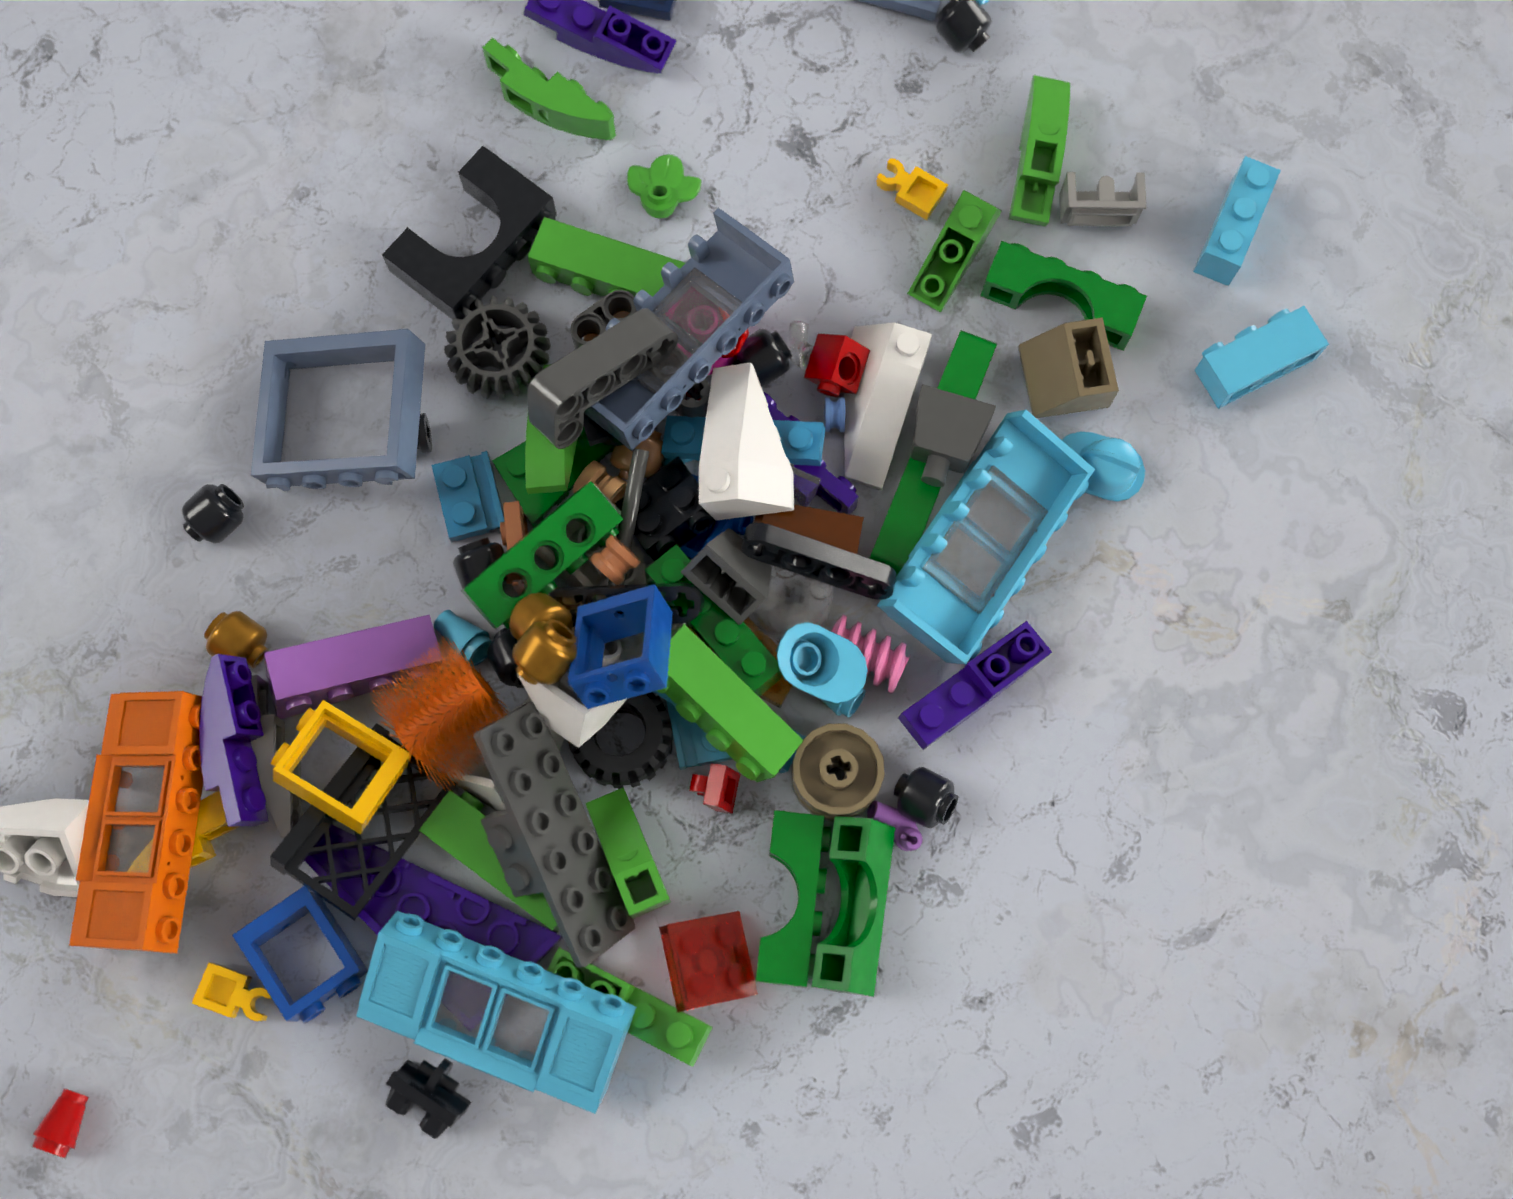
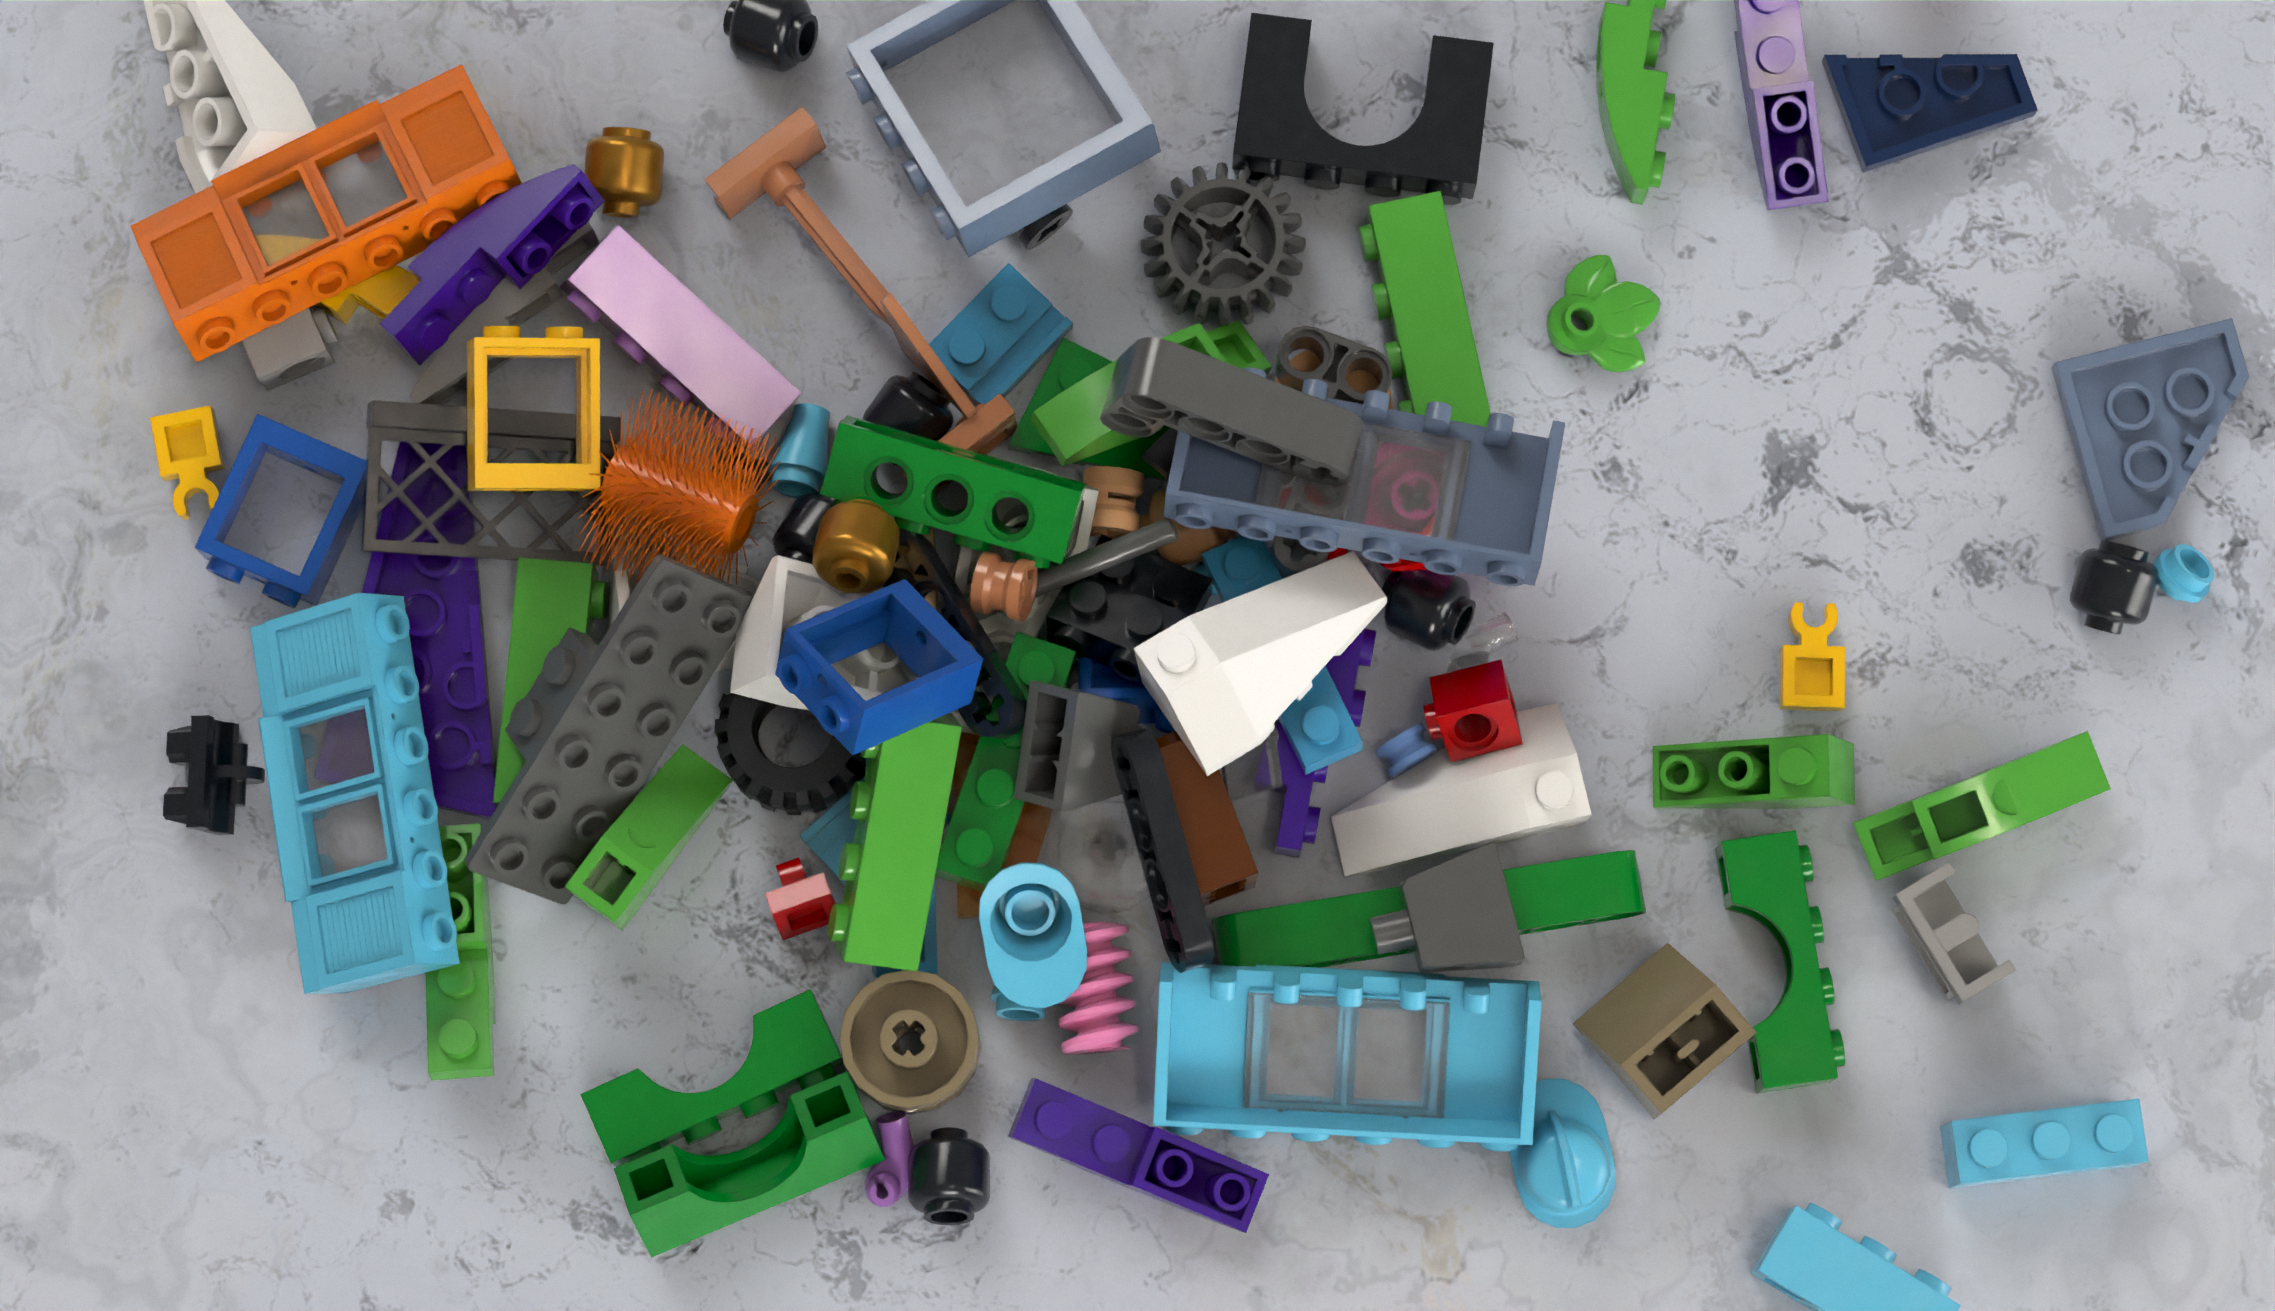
camera: 60 degrees right, 5 degrees up
pearl gold head [512,619,577,685] -> none
clear red plate [659,911,758,1013] -> none
none -> light grey brick [242,307,338,391]
none -> nougat piece [705,107,978,419]

